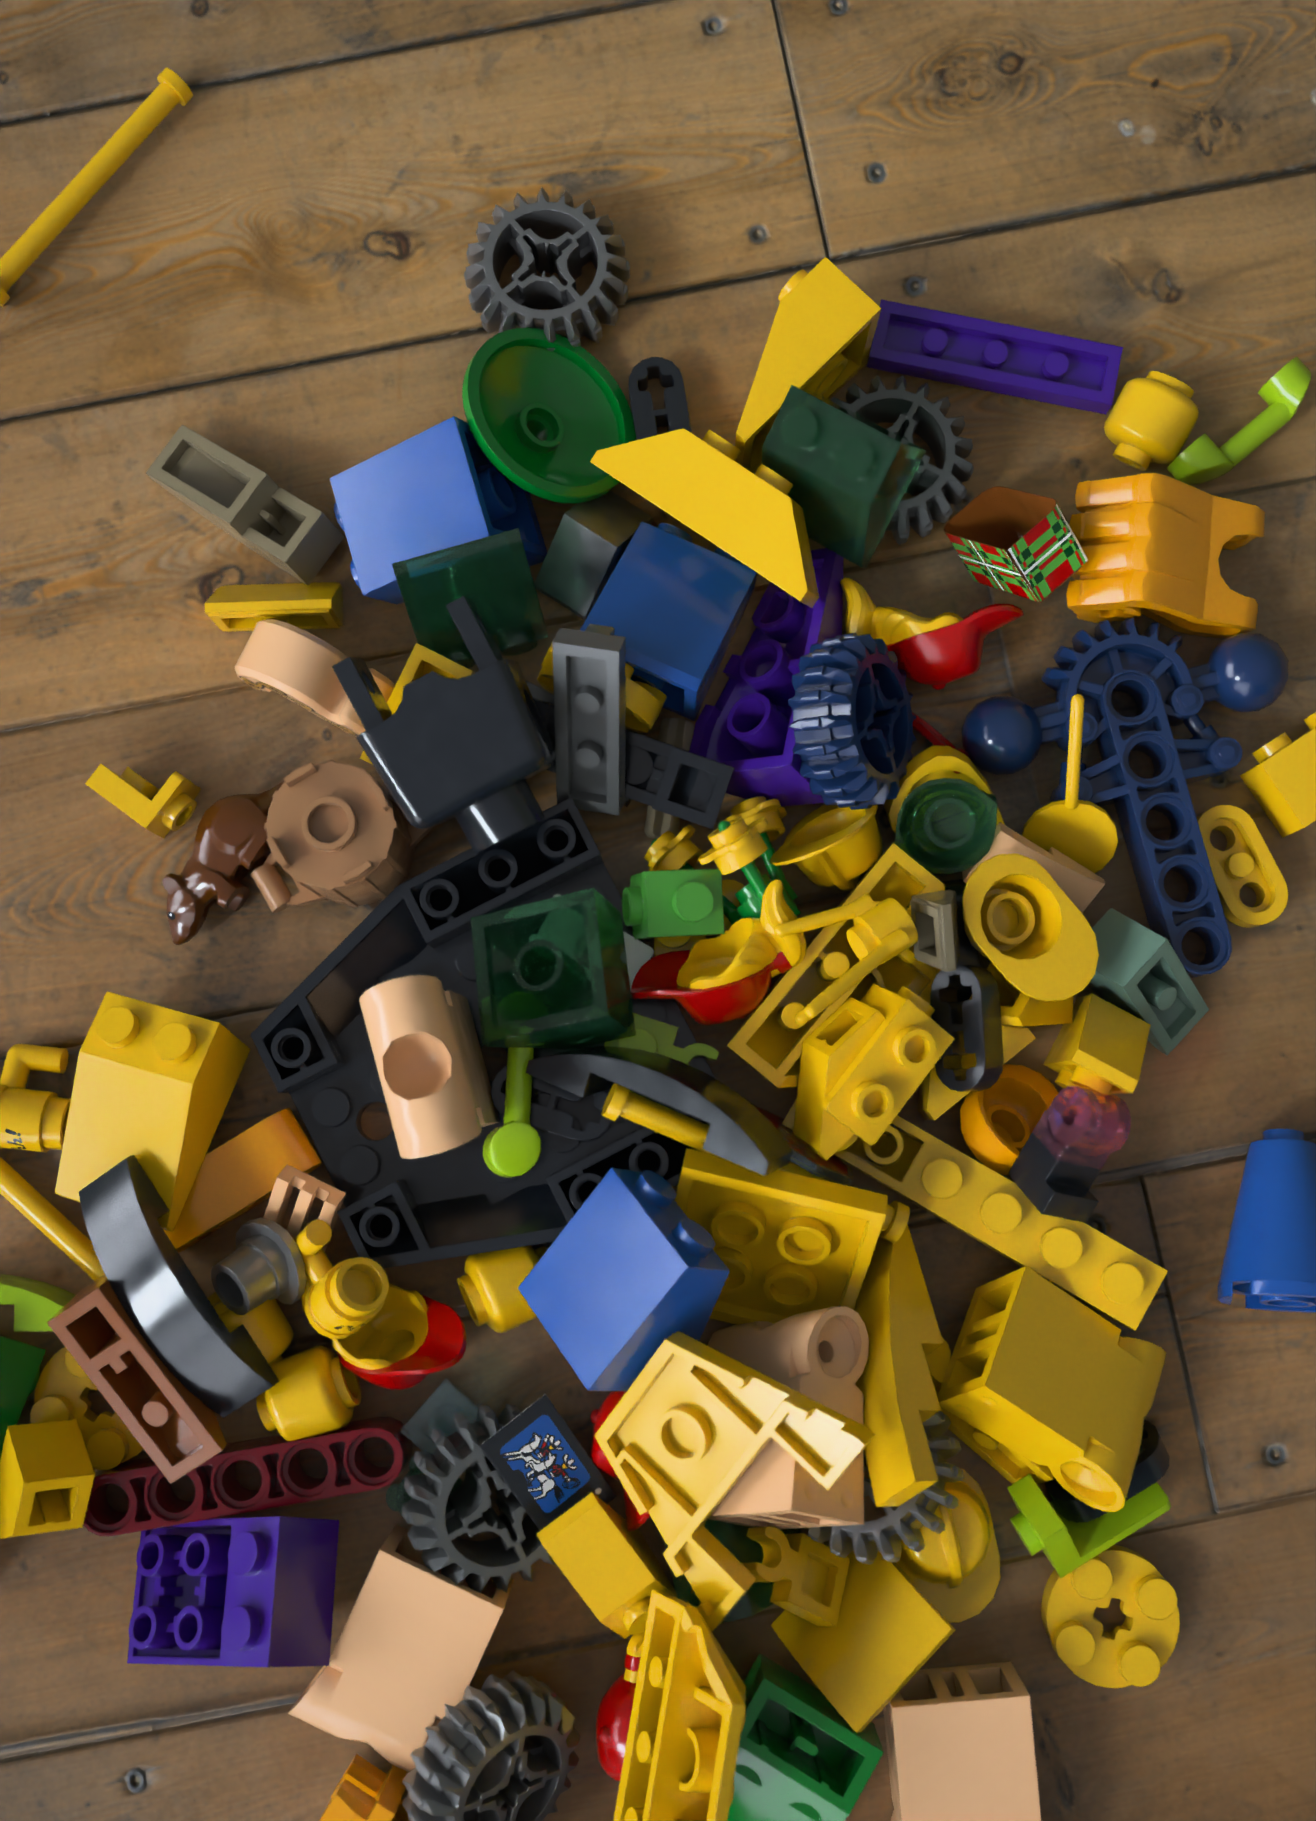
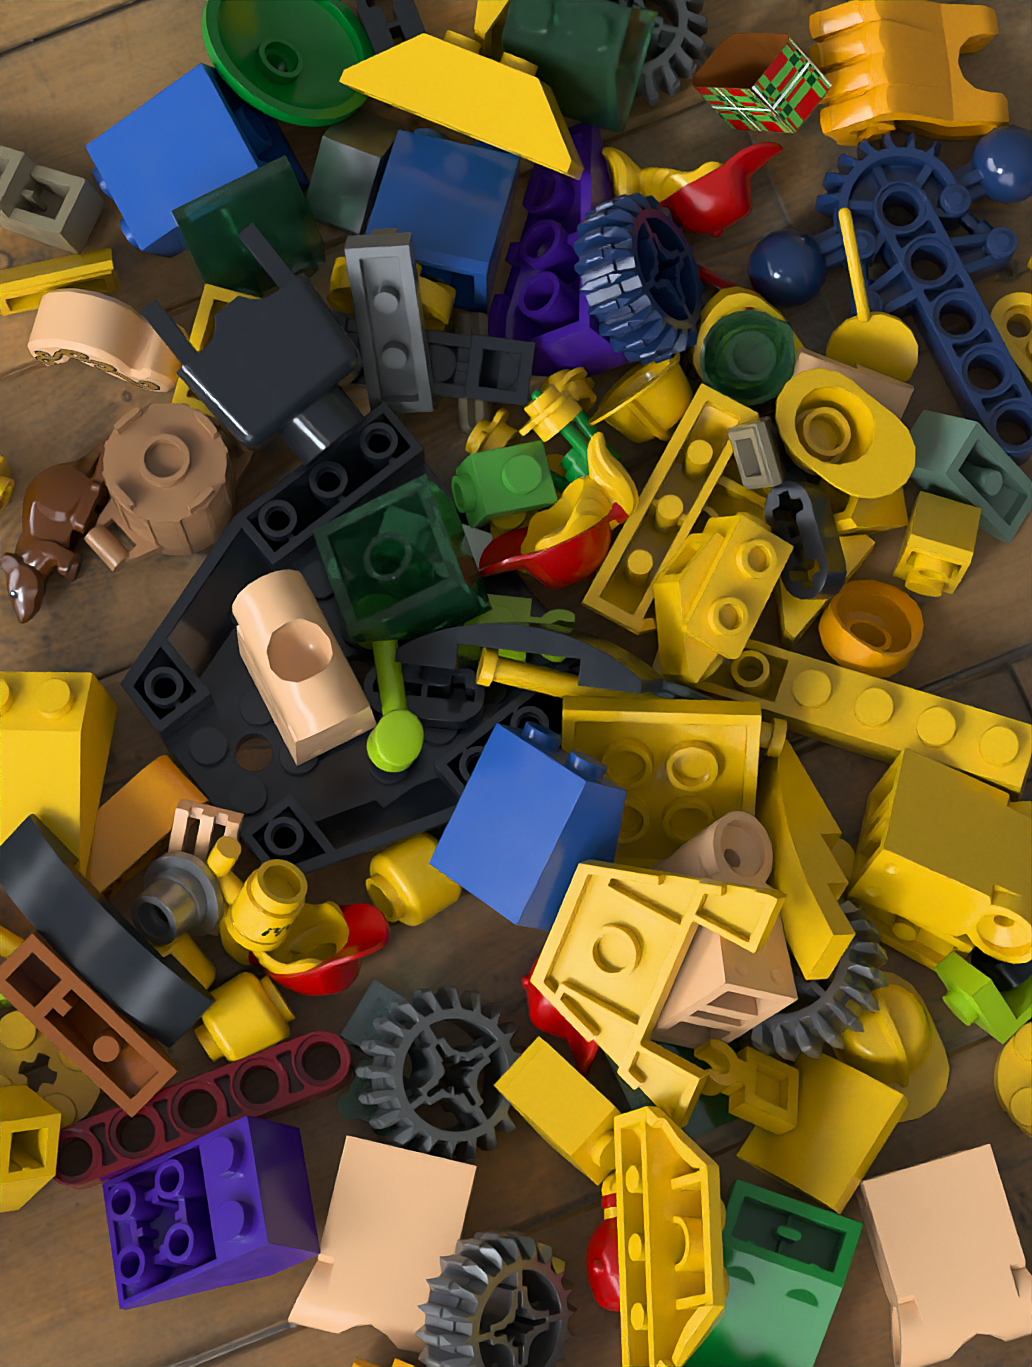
camera: 15 degrees left, 5 degrees down
black sticker [479,1394,616,1531] -> none
yellow plant [774,893,918,1025] -> none
leg [1008,1086,1131,1223] -> none

